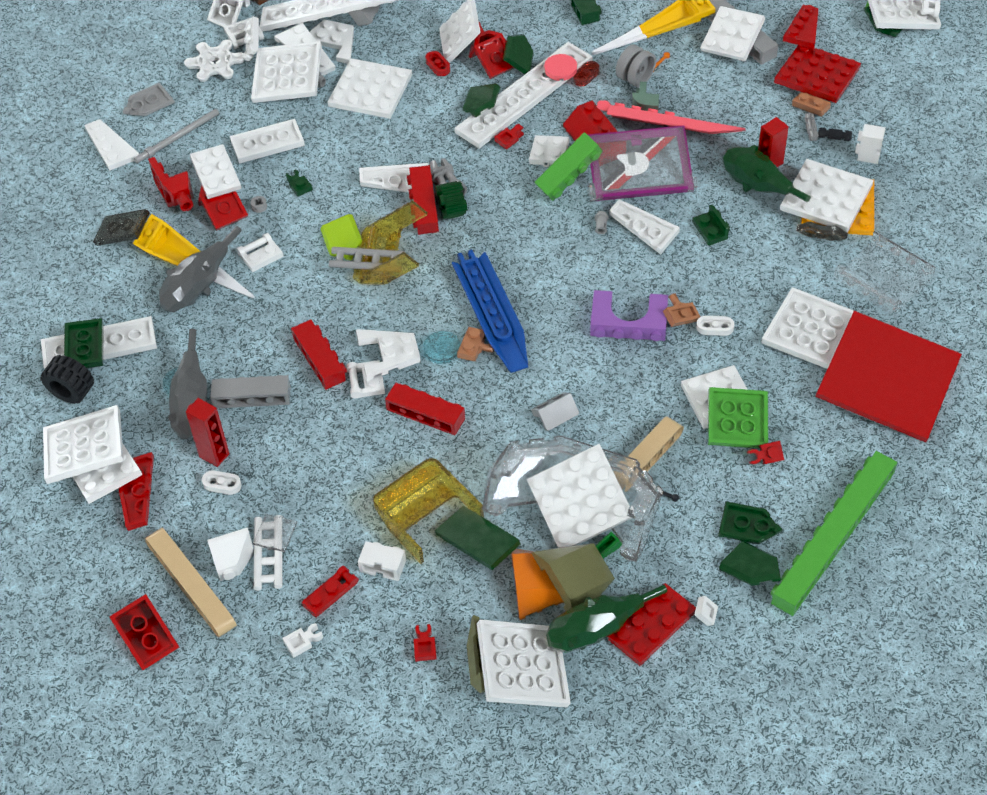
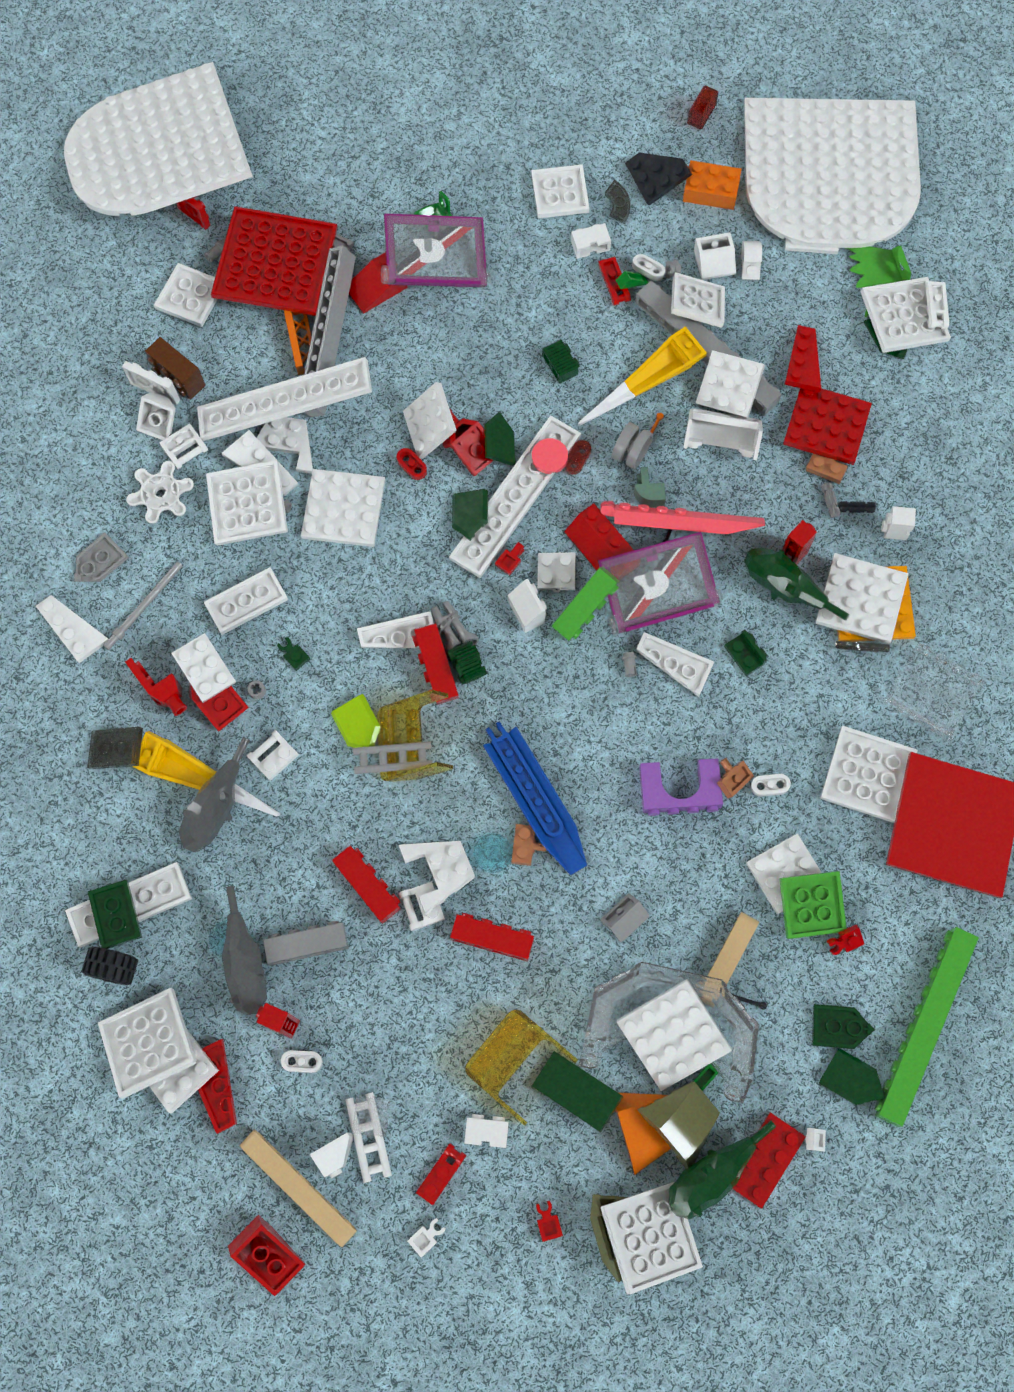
camera: 10 degrees left, 20 degrees up
white plate [243,16,259,61] -> none
none -> white slope [508,579,547,633]
none -> white windscreen [683,409,763,460]

